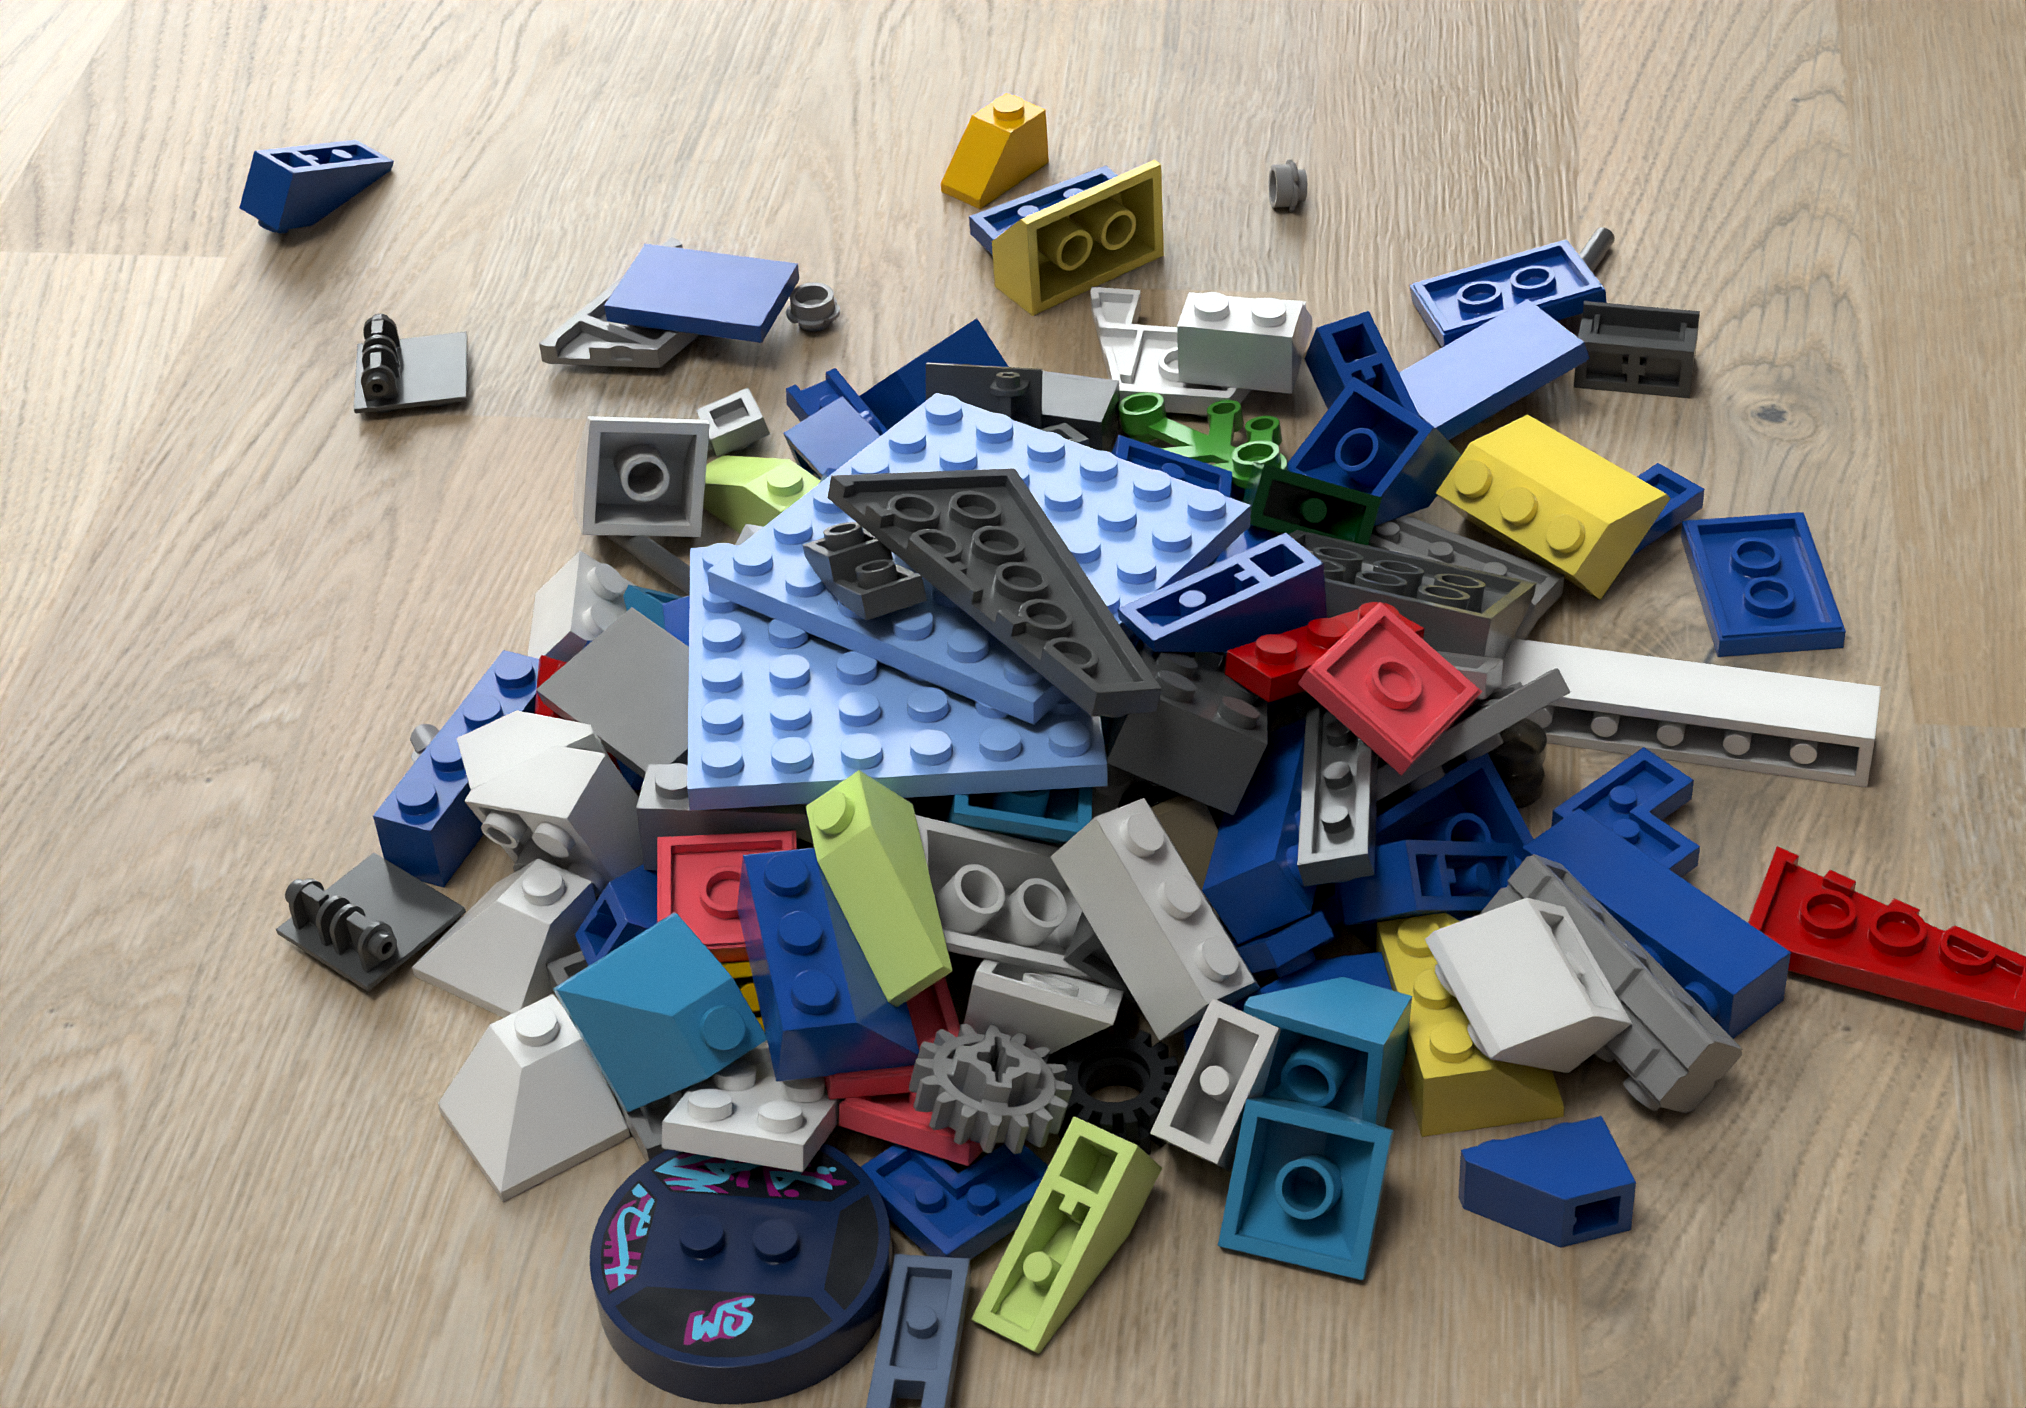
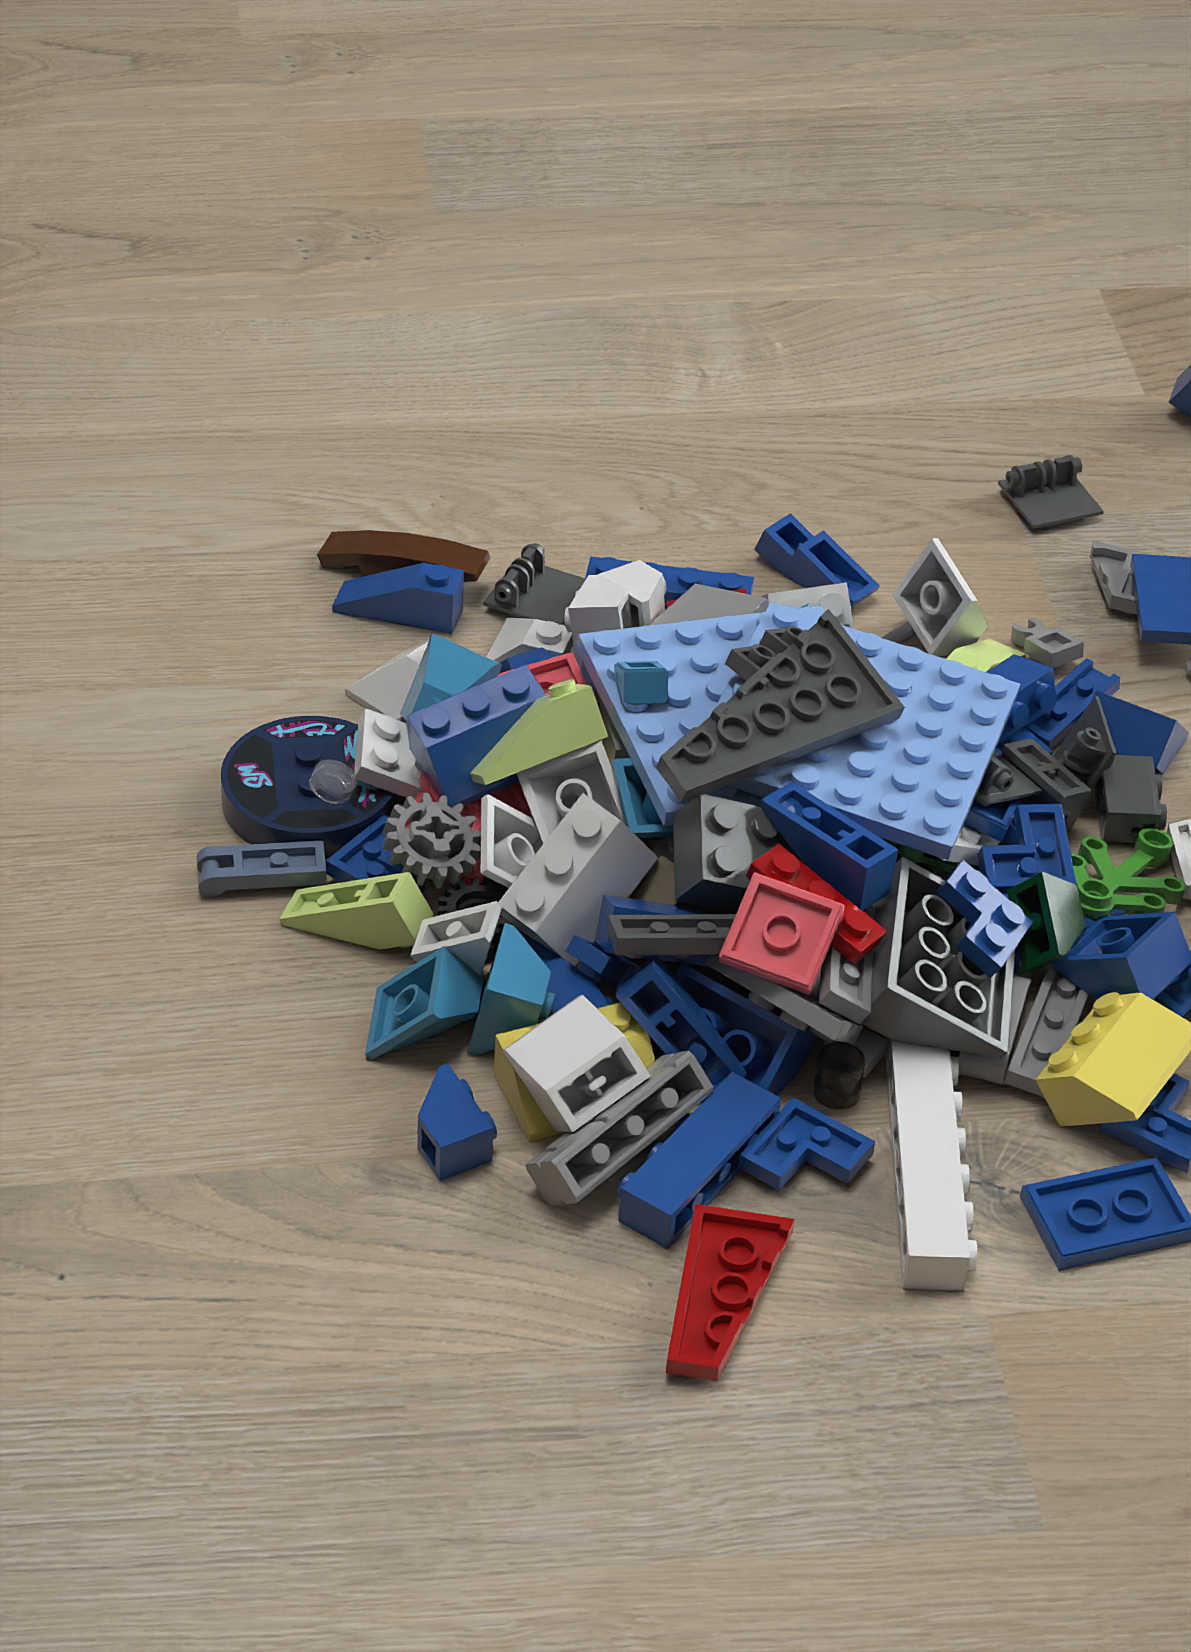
camera: 70 degrees right, 0 degrees up
none -> clear tile [310,760,357,804]
none -> reddish brown slope [317,530,491,582]
none -> blue slope [332,563,464,634]
none -> dark azure slope [614,661,669,704]
none -> blue slope [754,513,880,608]
none -> blue plate [936,860,1033,978]

